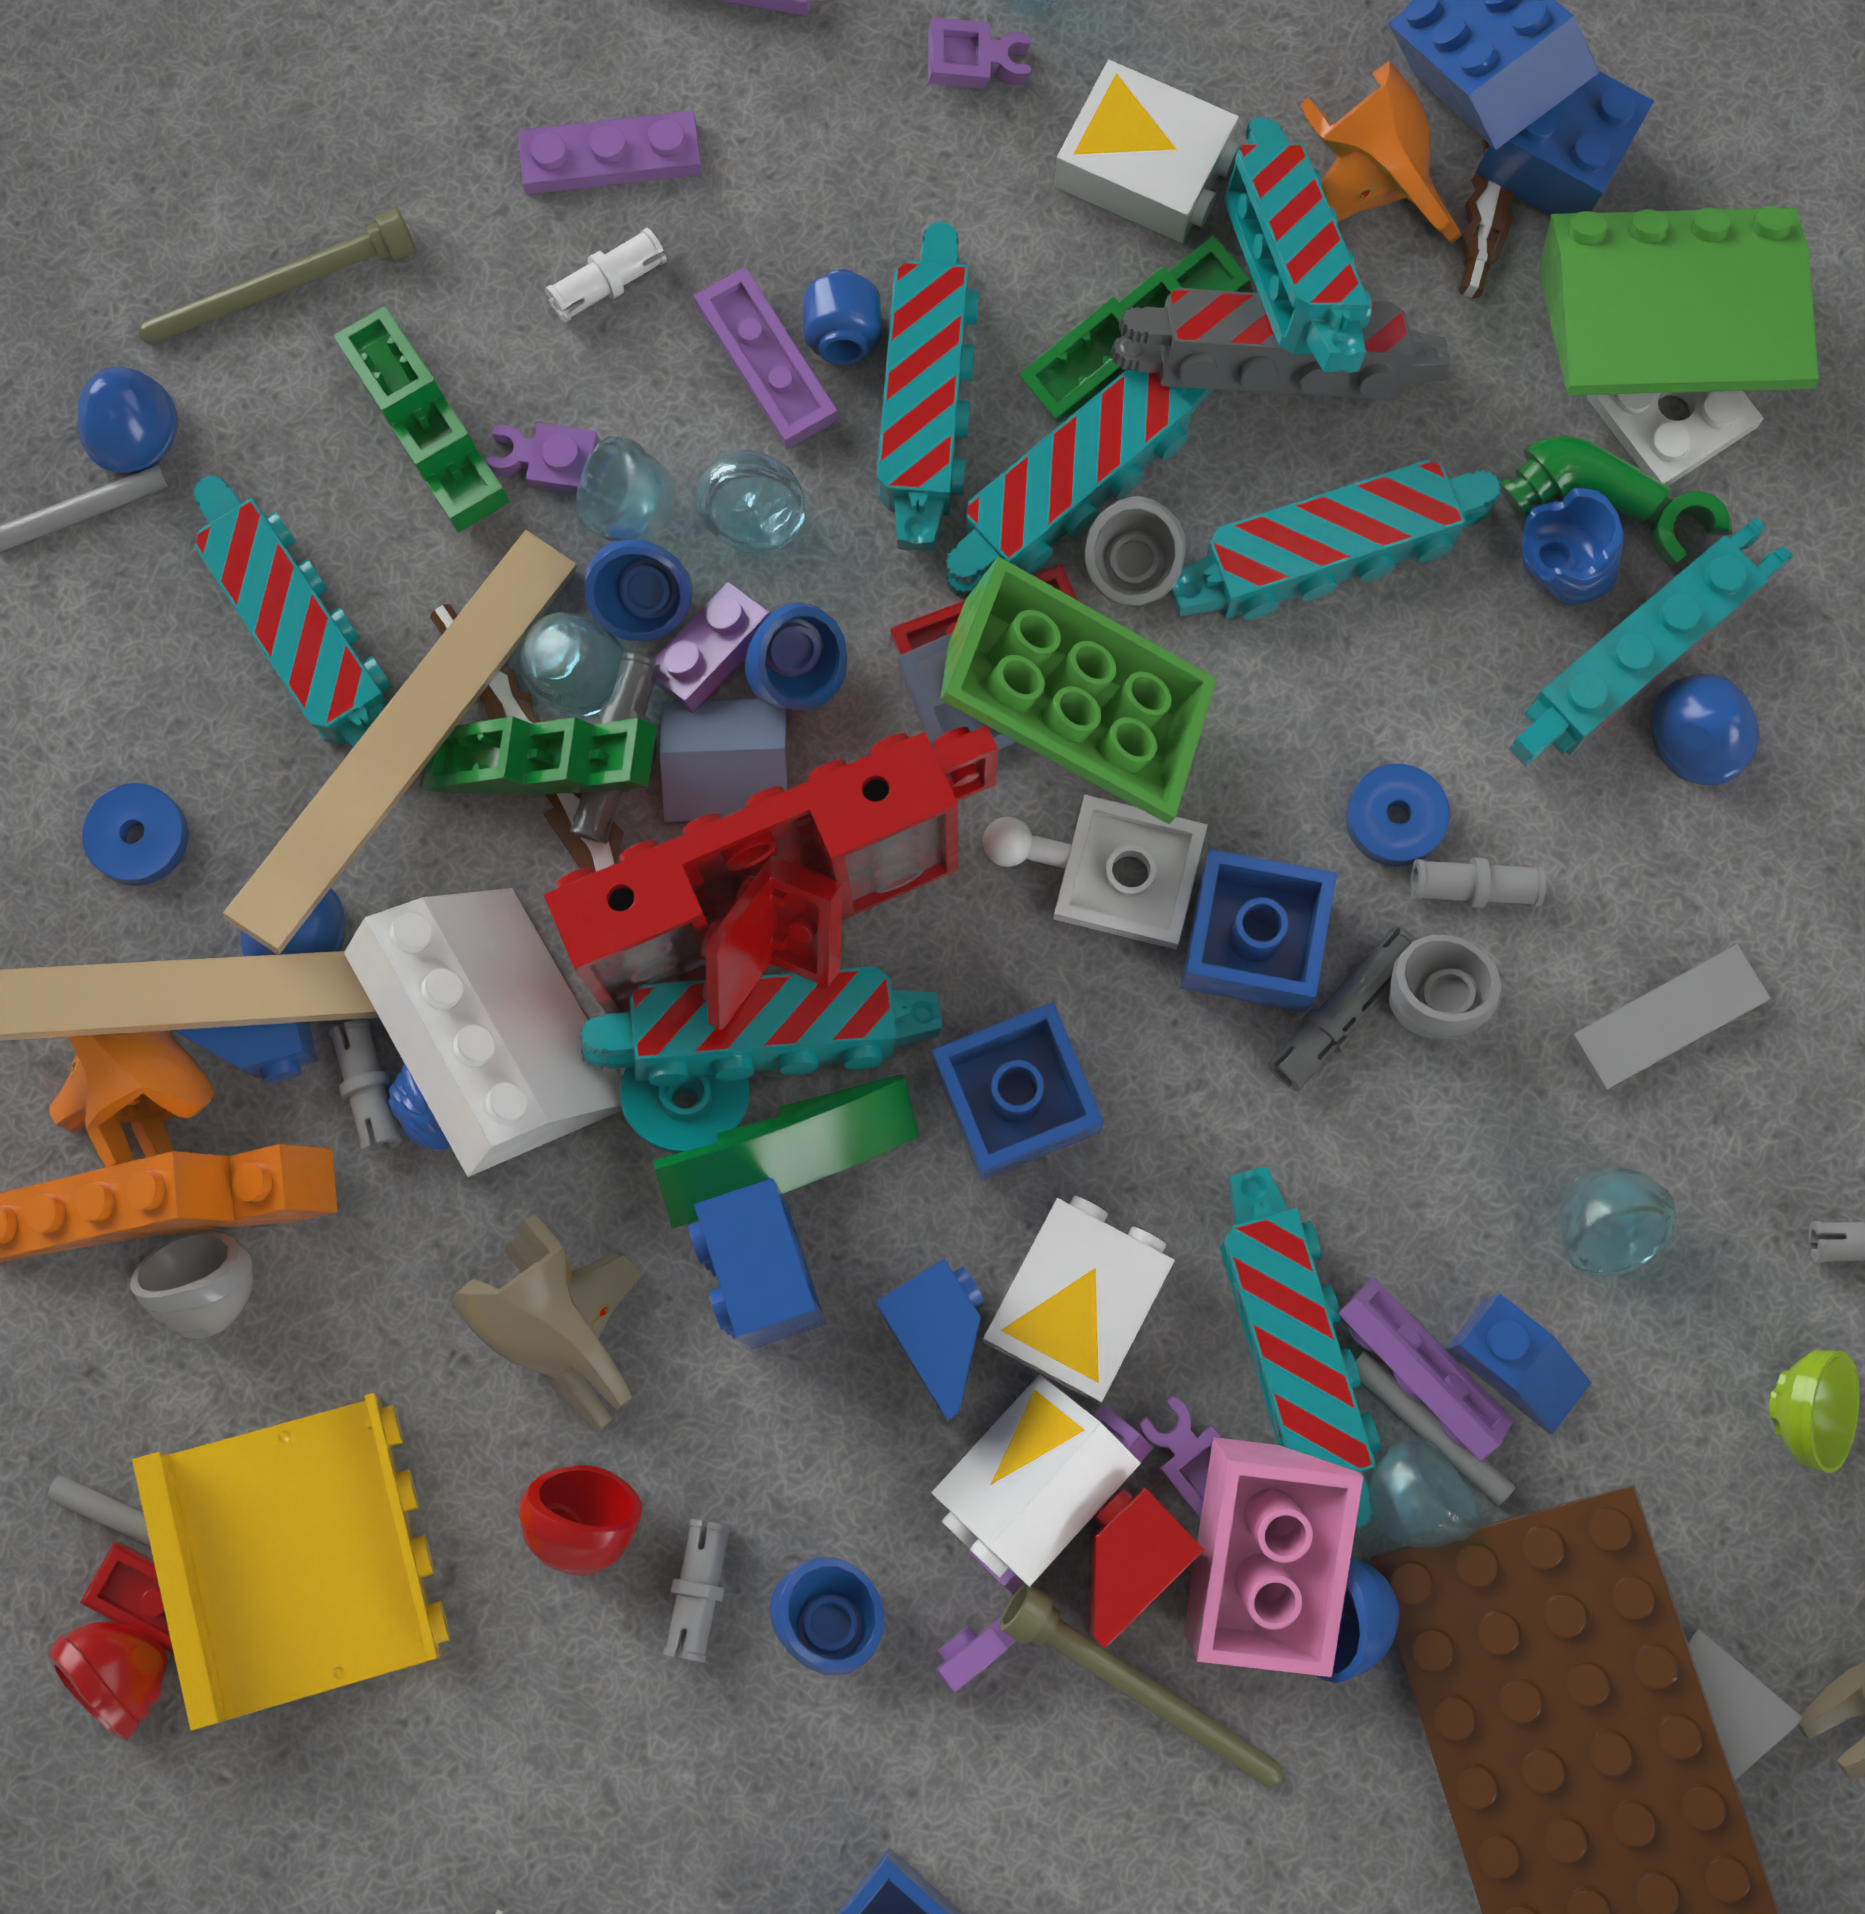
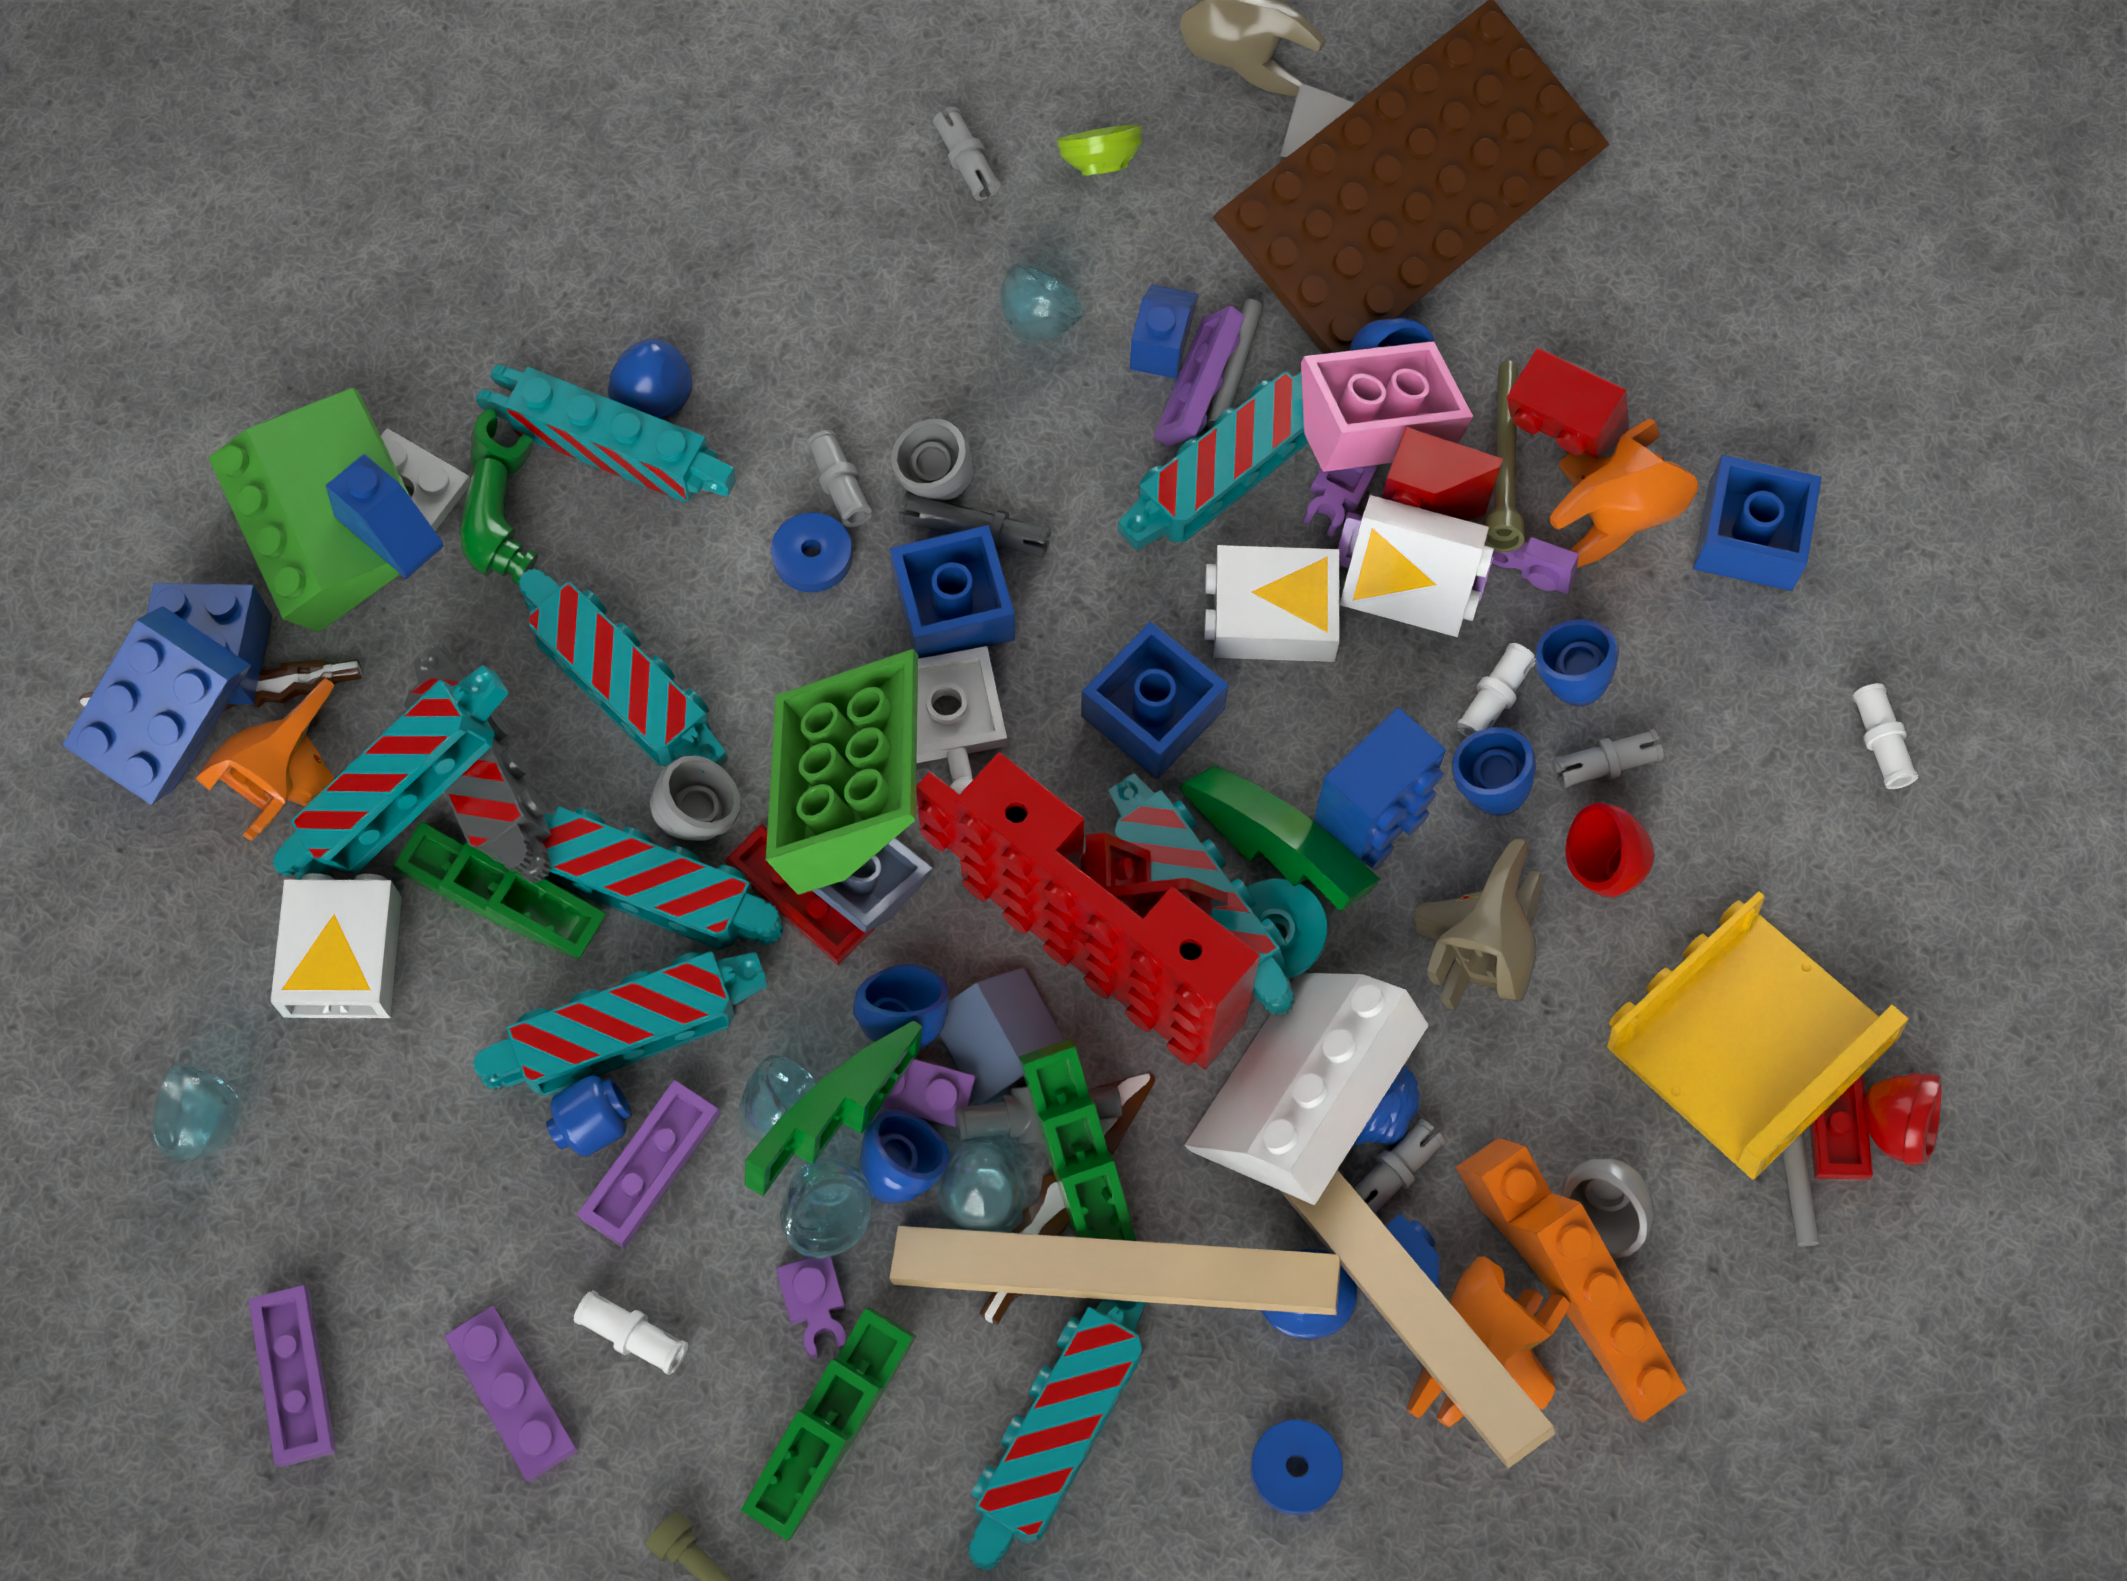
camera: 120 degrees left, 10 degrees down
blue slope [875,1258,984,1423] -> none
medium lavender plate [928,17,1031,89] -> none
clear light blue hat [1368,1437,1482,1548] -> none
blue hair [1522,488,1624,605] -> none
light grey tile [1568,944,1772,1093] -> none
none -> blue slope [325,453,444,579]
none -> green slope [744,1021,923,1197]
none -> blue hat [1452,727,1536,816]
none -> white pin [1456,643,1535,737]
none -> red slope [1507,347,1629,459]
none -> orange piece [1549,418,1698,568]

